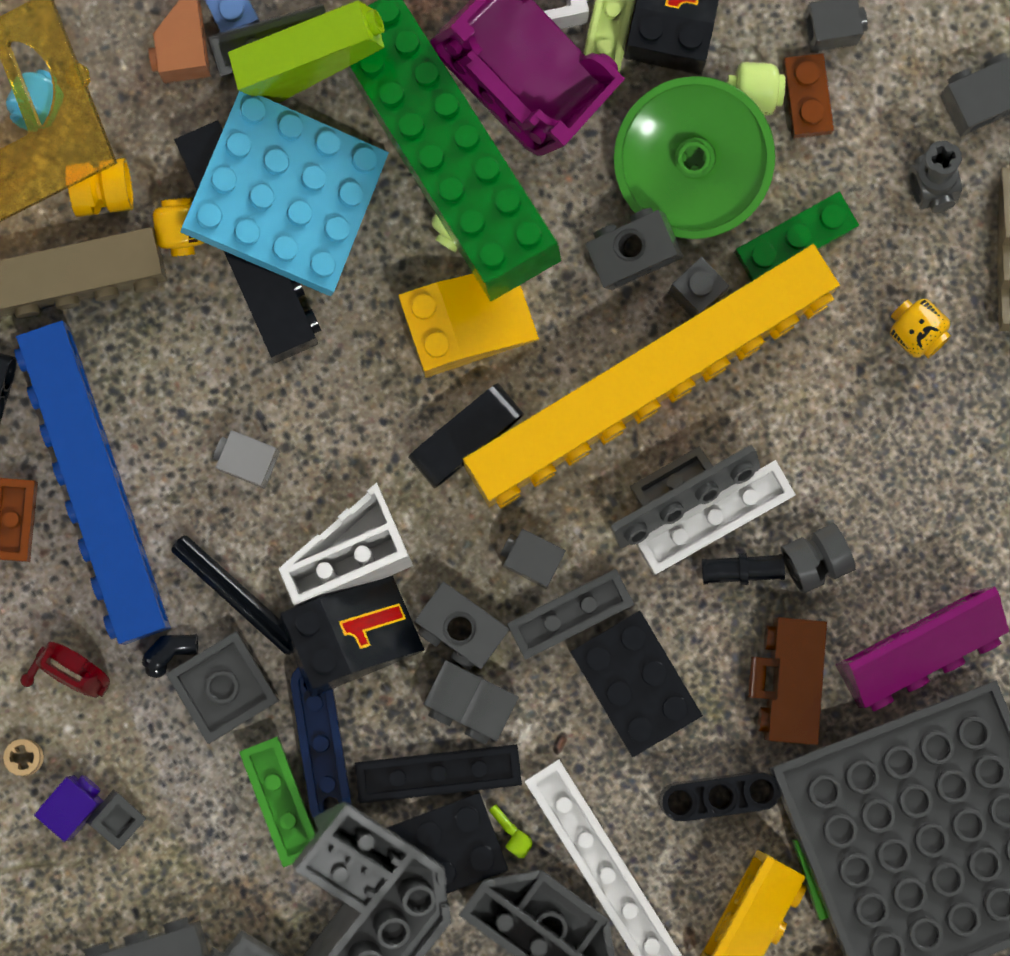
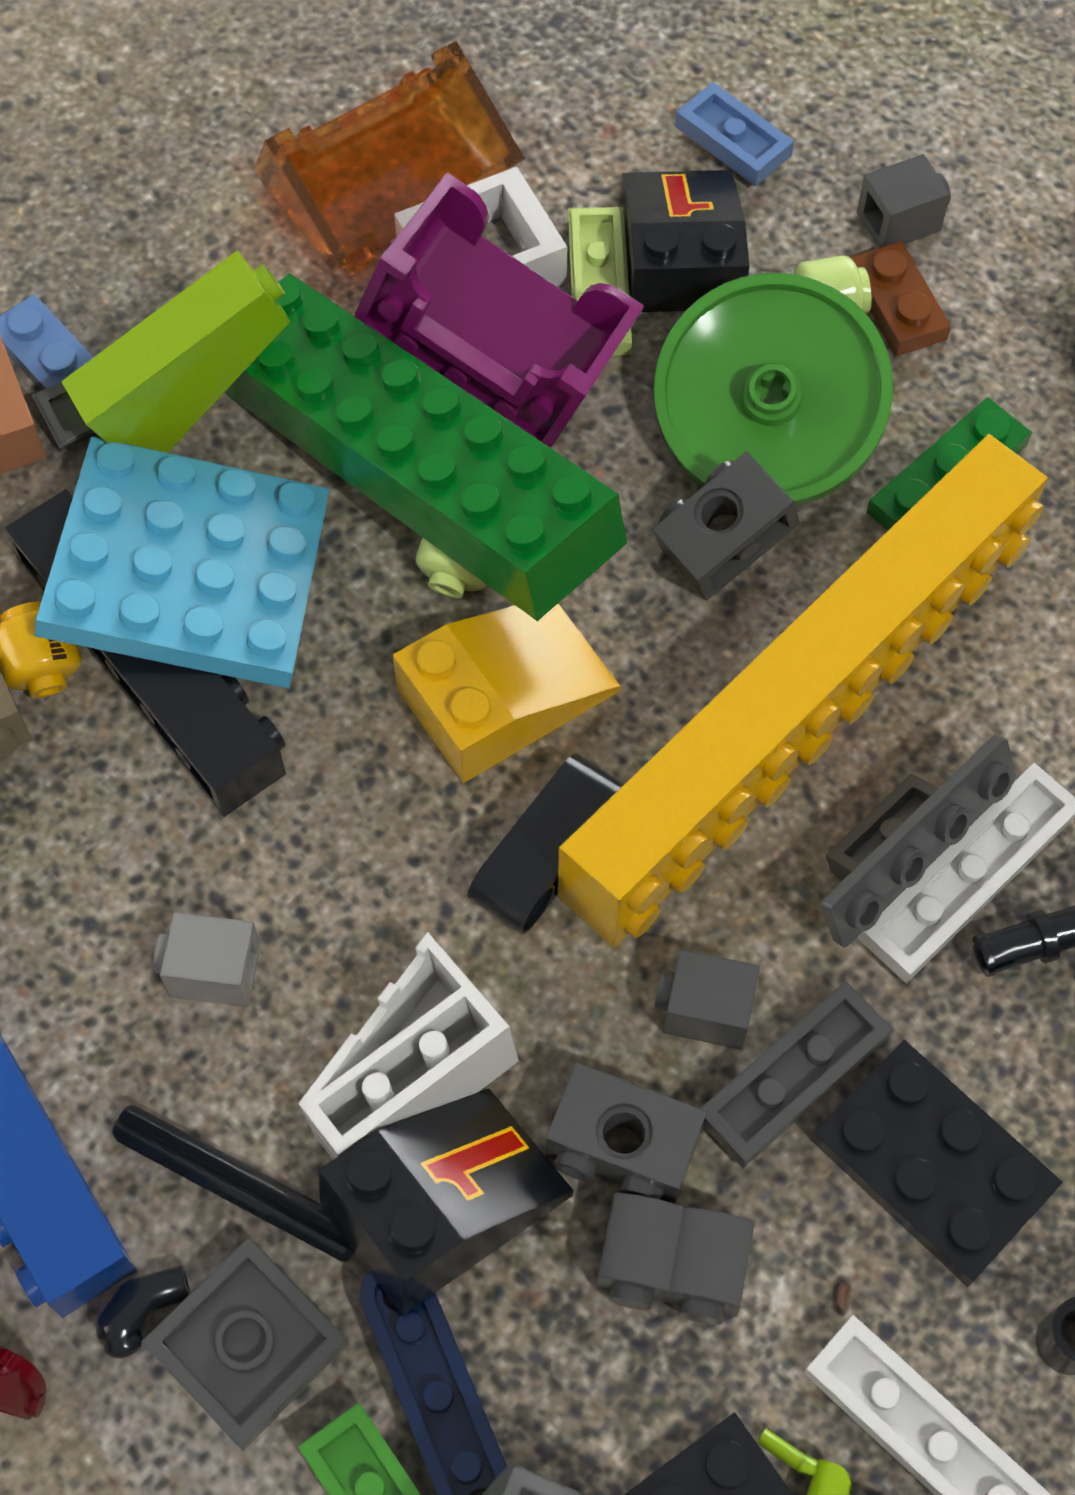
camera: 10 degrees left, 20 degrees down
black tile [355,744,522,804] -> none
dark grey brick [668,257,729,318] -> none

